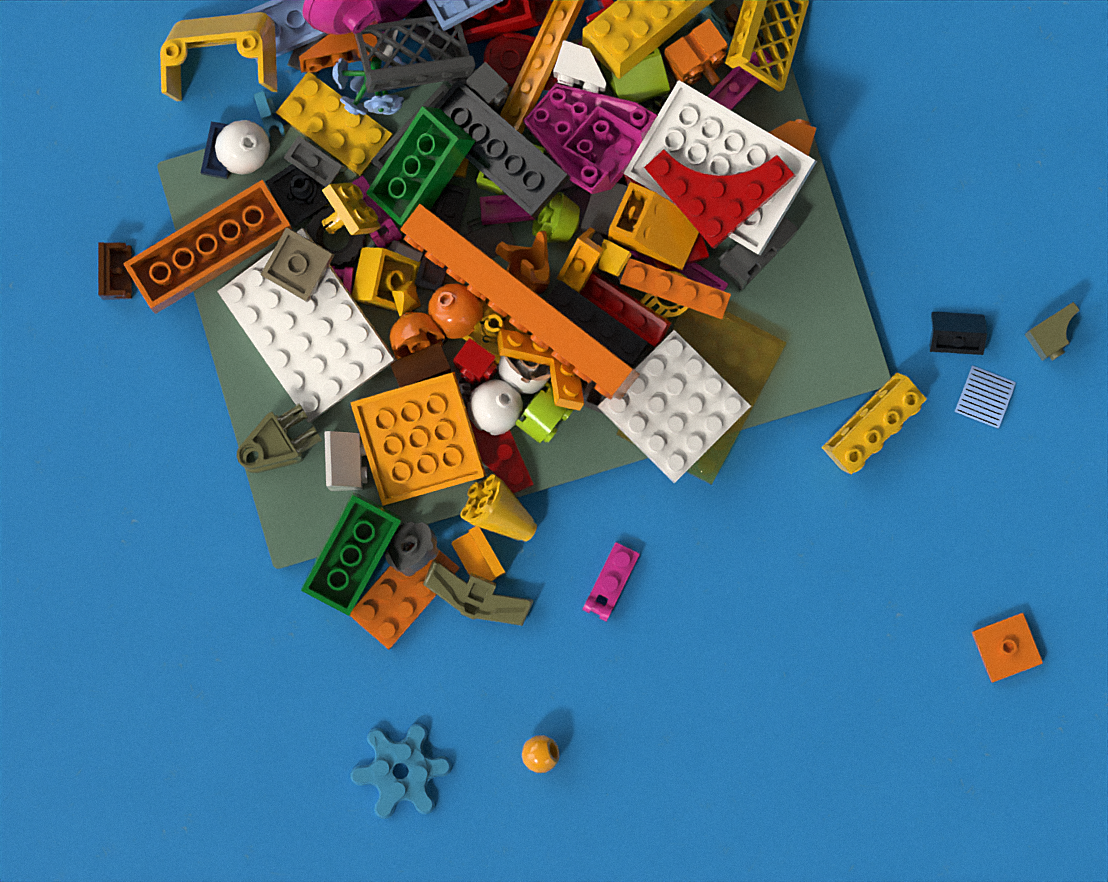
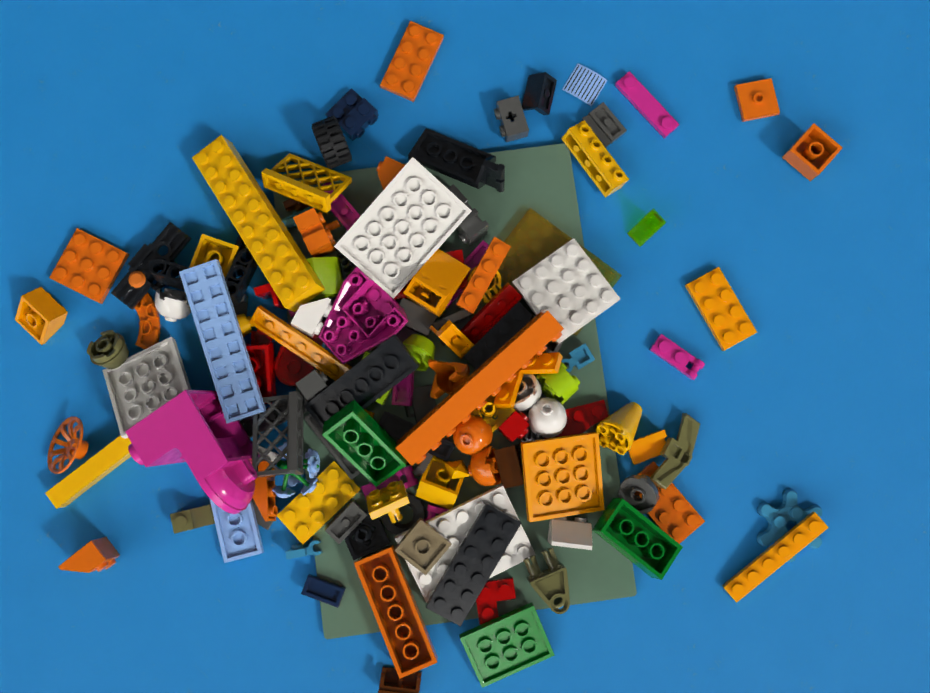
camera: 85 degrees left, 0 degrees up
yellow windscreen [160,12,278,102] -> none
white cylinder [215,120,270,175] -> none
light orange piece [522,735,559,773] -> none
yellow slope [598,239,632,277] -> none
red plate [644,149,796,249] -> none
olive arch [1025,302,1080,361] -> none
none -> black tyre [312,116,352,169]
none -> dark blue plate [326,88,379,141]
none -> orange plate [380,21,444,102]
none -> black hinge [408,128,505,192]
none -> black plate [426,502,521,626]
none -> green plate [459,602,555,688]
none -> red plate [476,577,516,624]
none -> dark grey brick [494,96,529,143]
none -> dark azure plate [561,343,595,373]
none -> dark grey plate [582,102,627,148]
none -> dark pink plate [615,71,680,139]
none -> clear neon green slope [627,208,666,247]
none -> light orange plate [685,267,757,351]
none -> light orange plate [722,511,829,603]
none -> orange brick [782,123,843,181]

